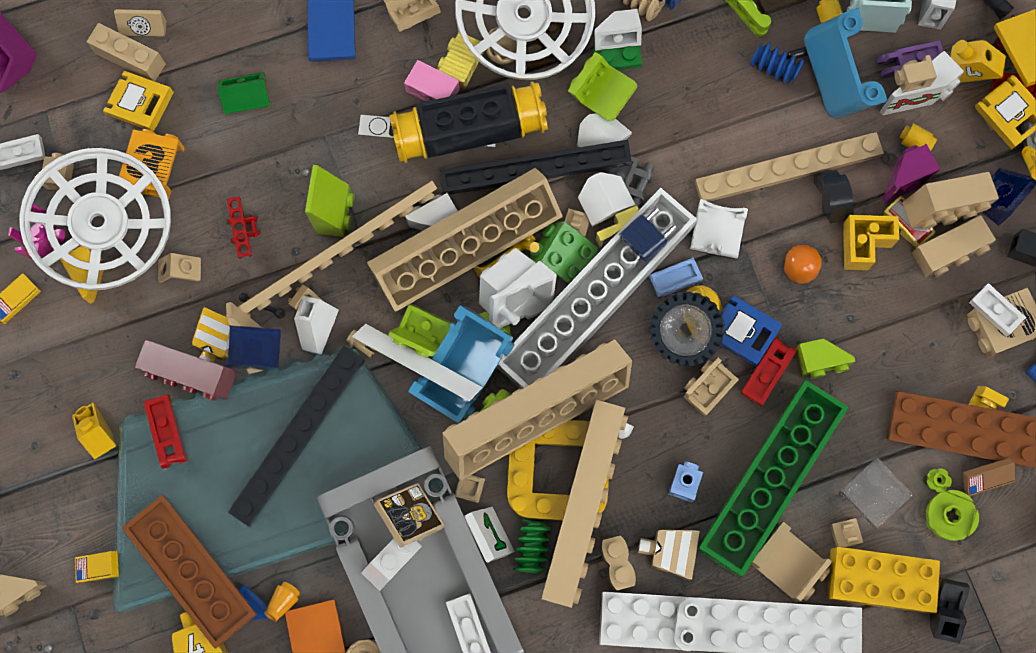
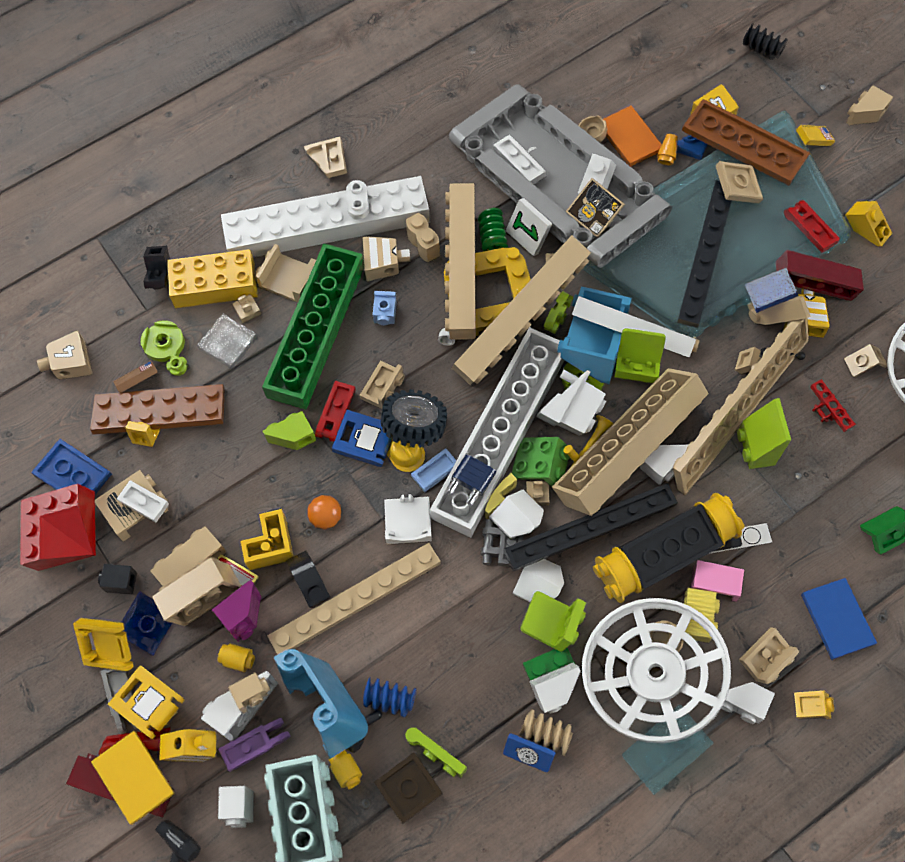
camera: 165 degrees right, 10 degrees down
white slope [294,296,339,355] -> none
none -> tan tile [715,161,763,203]

